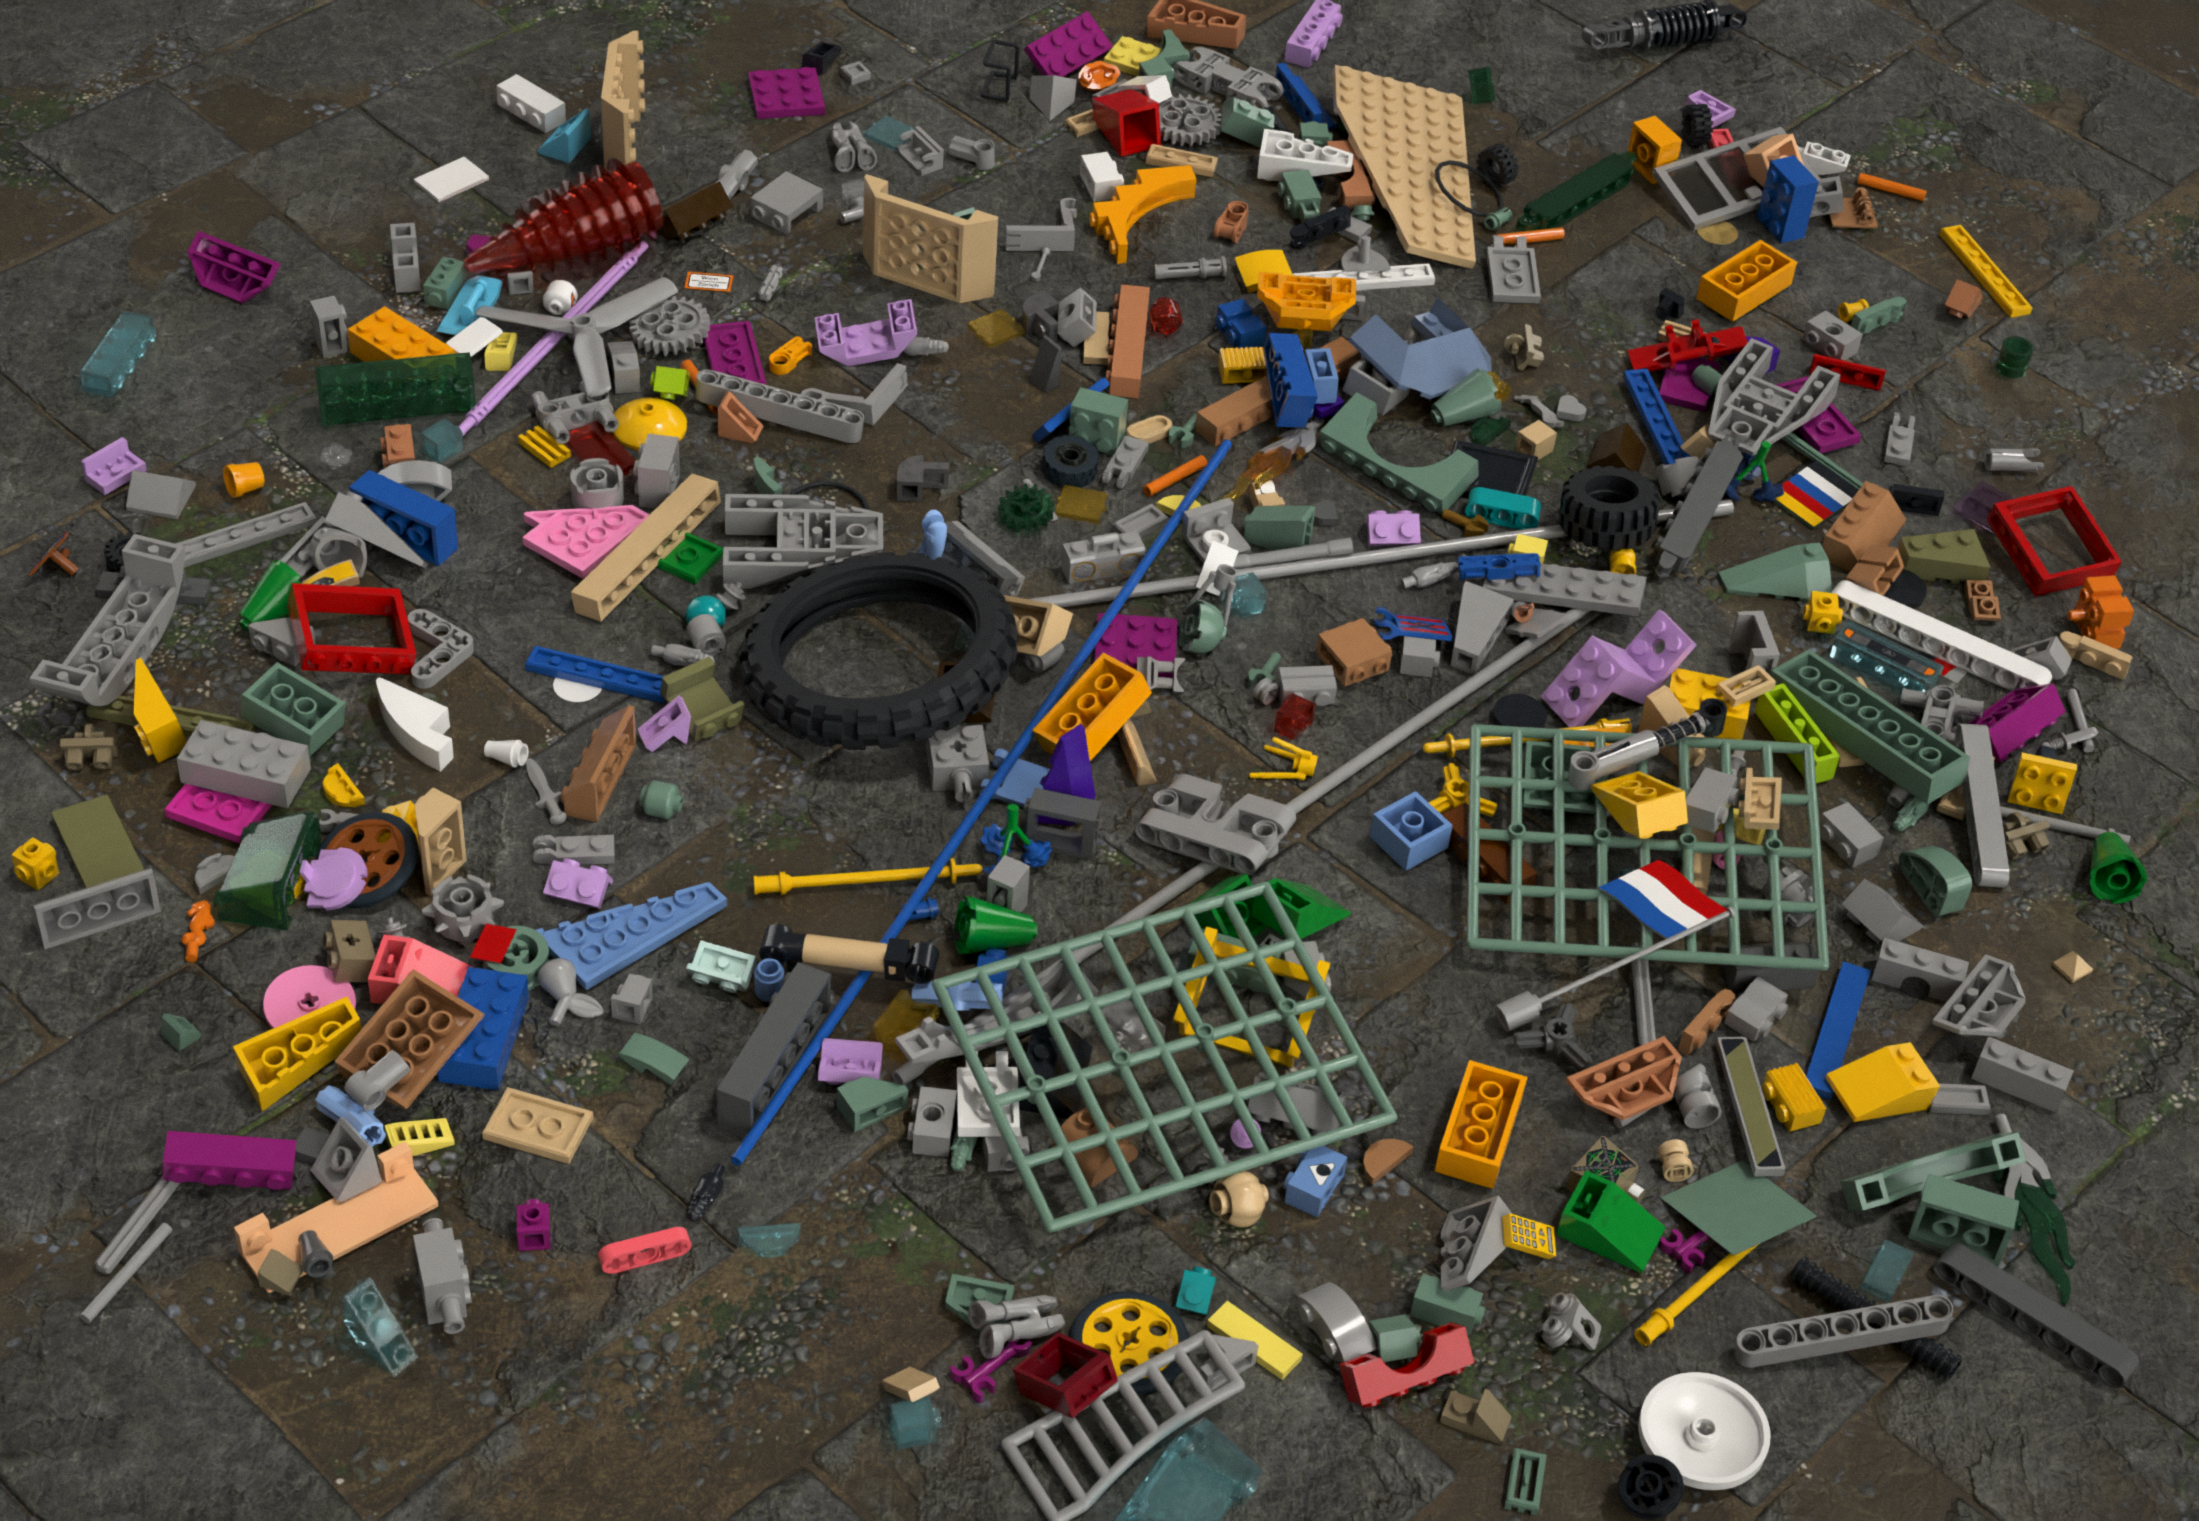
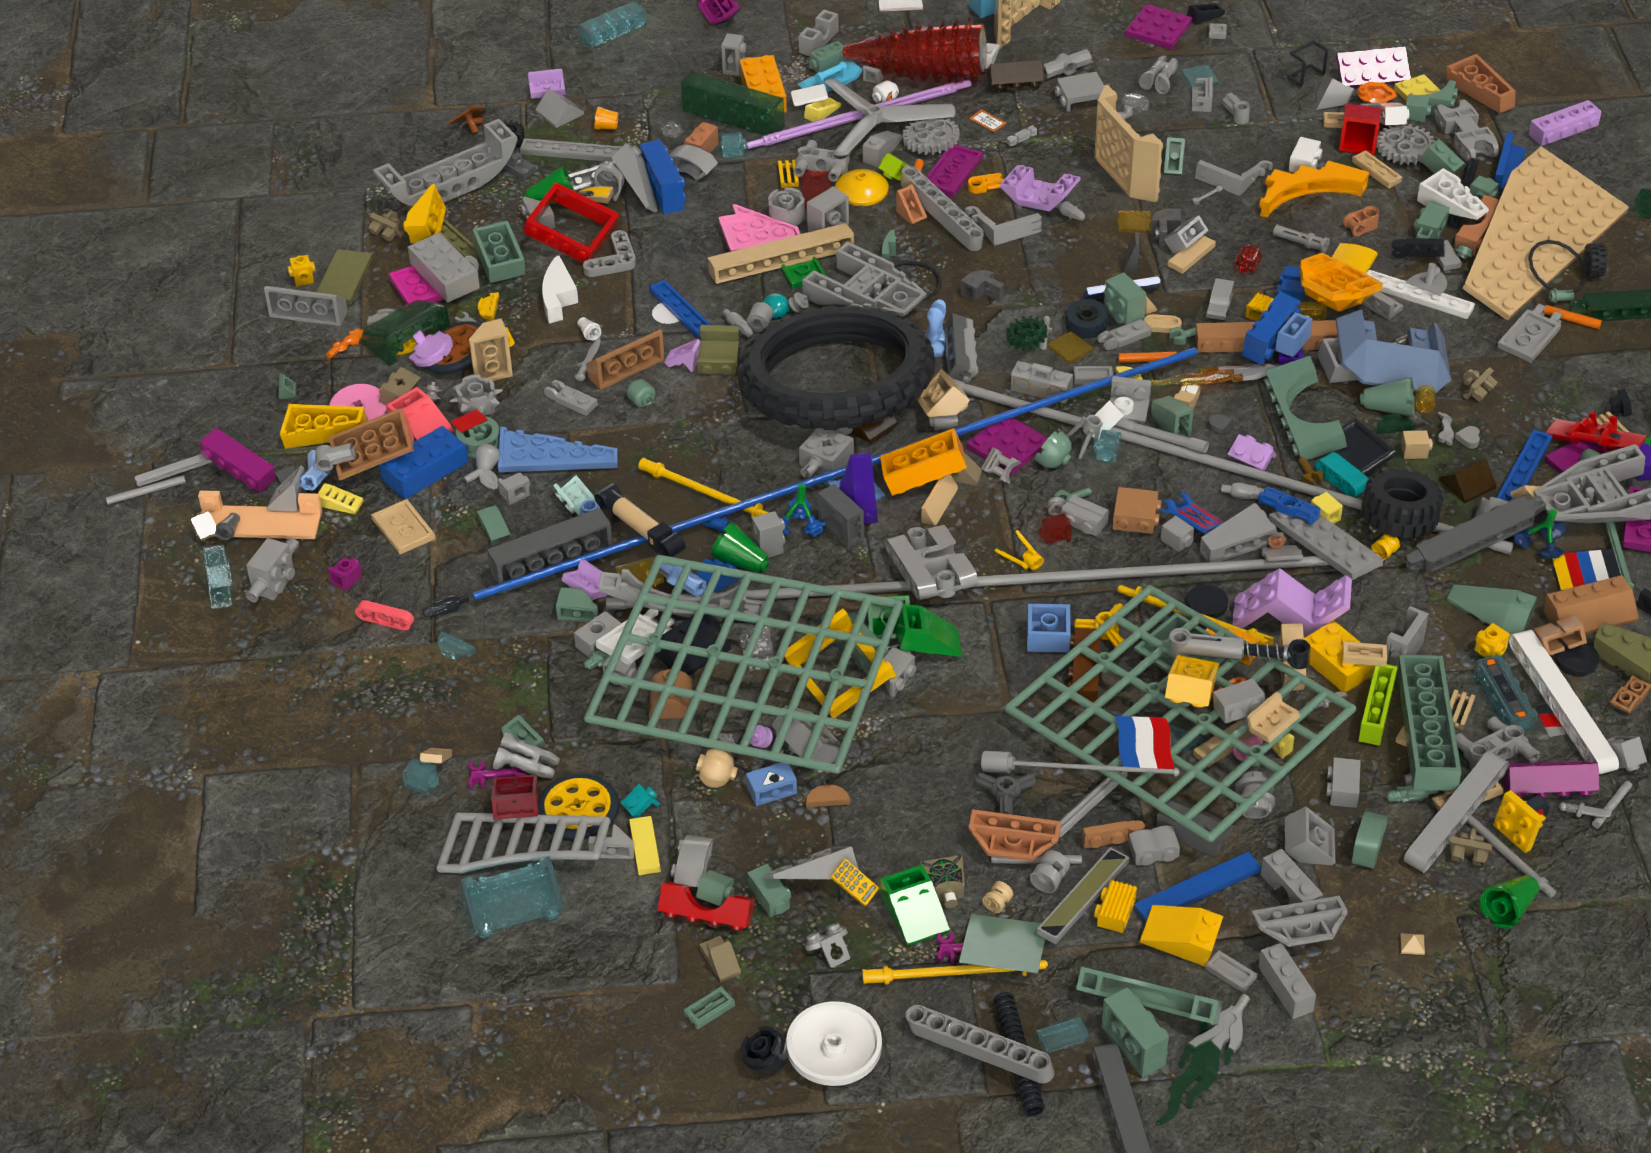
camera: 45 degrees right, 0 degrees up
lavender bracket [543,858,614,909] -> none
nougat brick [1106,285,1150,398] -> none
light orange brick [1435,1060,1527,1189] -> none
none -> light grey piece [1206,278,1234,320]

